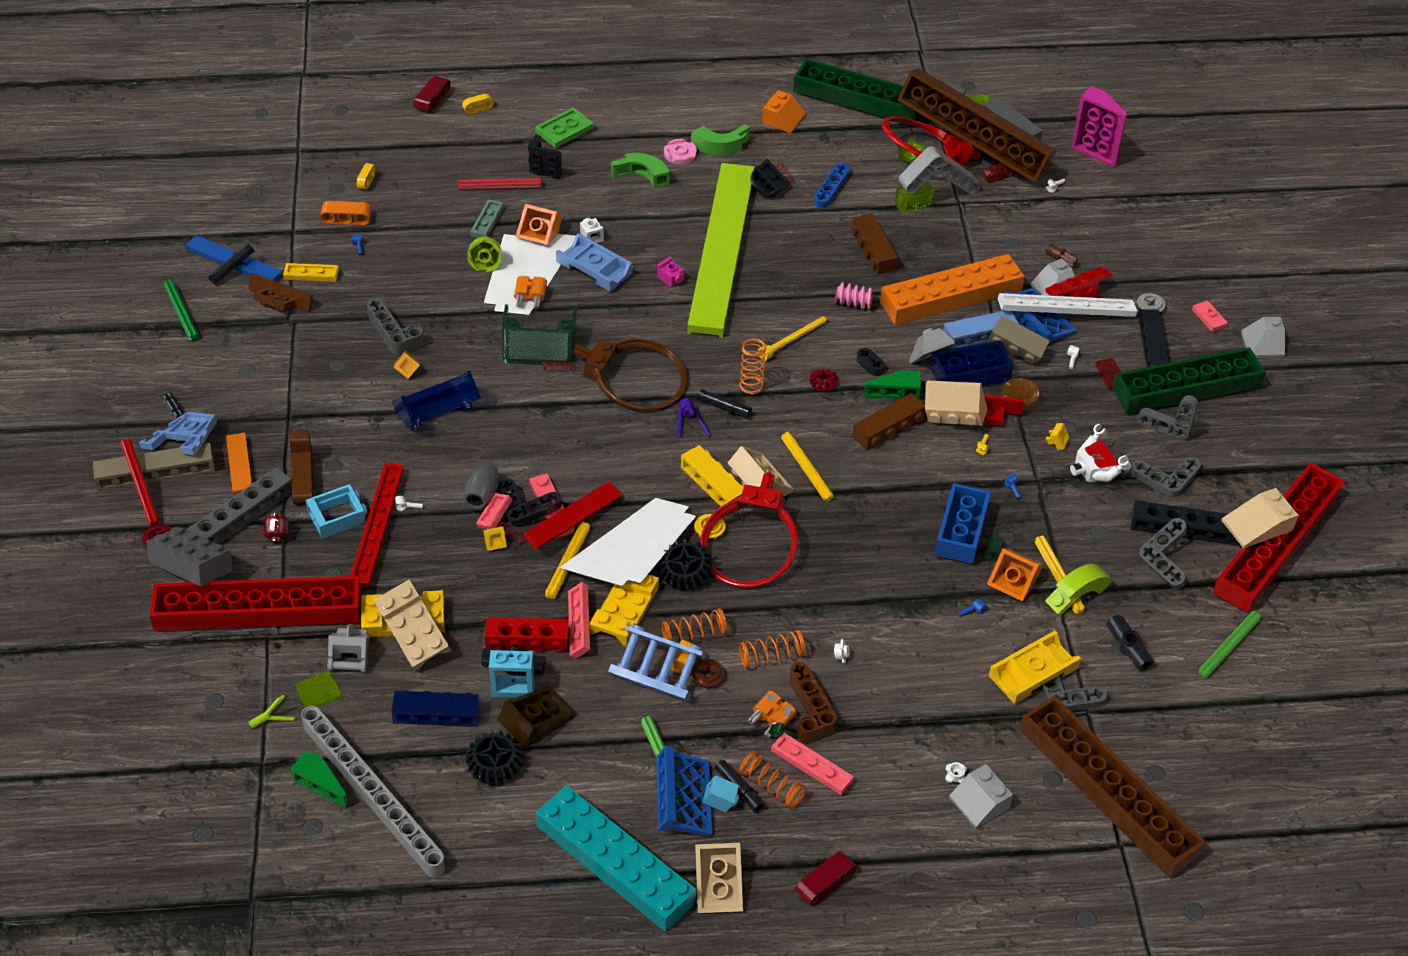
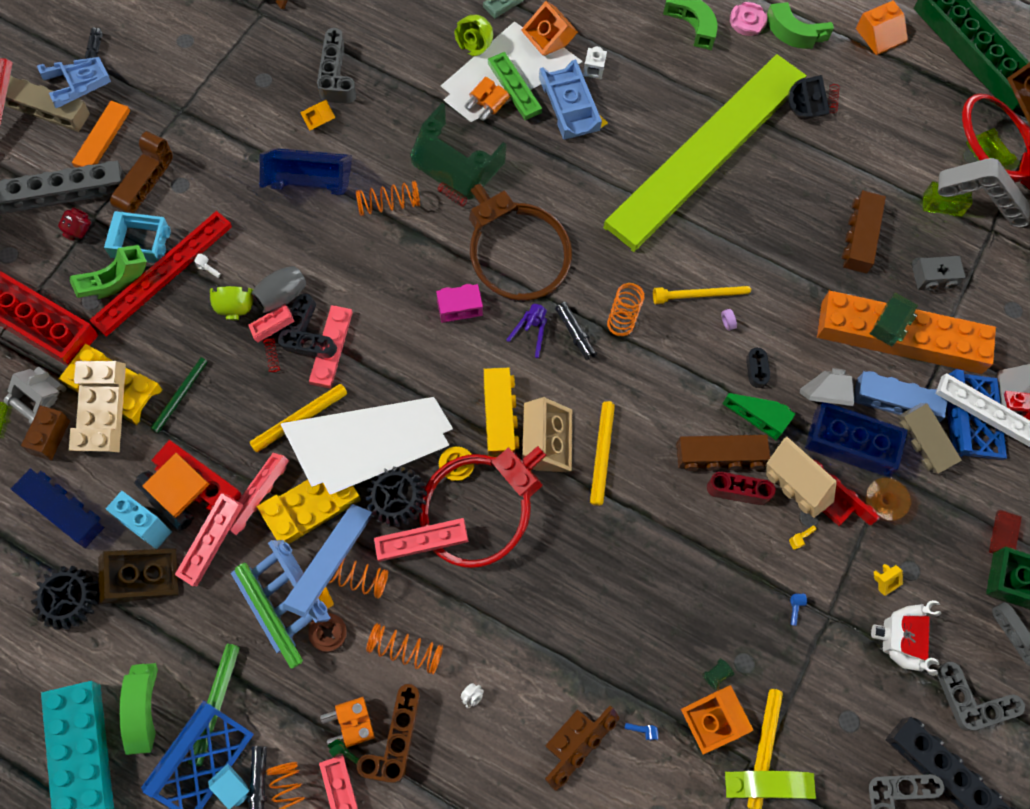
camera: 30 degrees right, 20 degrees up
yellow tile [483,526,507,551] -> none
red tile [524,481,622,550] -> none
dark pink brick [657,257,684,288] -> none
dark red gear [809,367,839,391] -> none
blue beam [814,163,850,208] -> none
bright pink piece [834,282,873,310] -> none
blue brick [935,483,991,564] -> none
white hand [1067,345,1079,369] -> none
none -> reddish brown brick [21,405,70,461]
none -> bright green arch [70,245,147,299]
none -> bright green arch [120,663,158,755]
none -> orange tile [142,453,209,518]
none -> dark green bar [151,357,208,433]
none -> coral plate [175,493,243,586]
none -> lime cylinder [210,286,254,320]
none -> bright green axle [235,563,303,669]
none -> medium blue tile [283,504,372,618]
none -> orange piece [355,181,420,216]
none -> coral plate [374,518,469,562]
none -> dark pink brick [436,284,483,323]
none -> bright green plate [488,52,542,120]
none -> reddish brown bracket [545,706,620,791]
none -> dark red beam [707,472,776,505]
none -> lavender tile [721,309,737,331]
none -> clear green brick [869,293,918,346]
none -> dark grey brick [913,256,966,291]

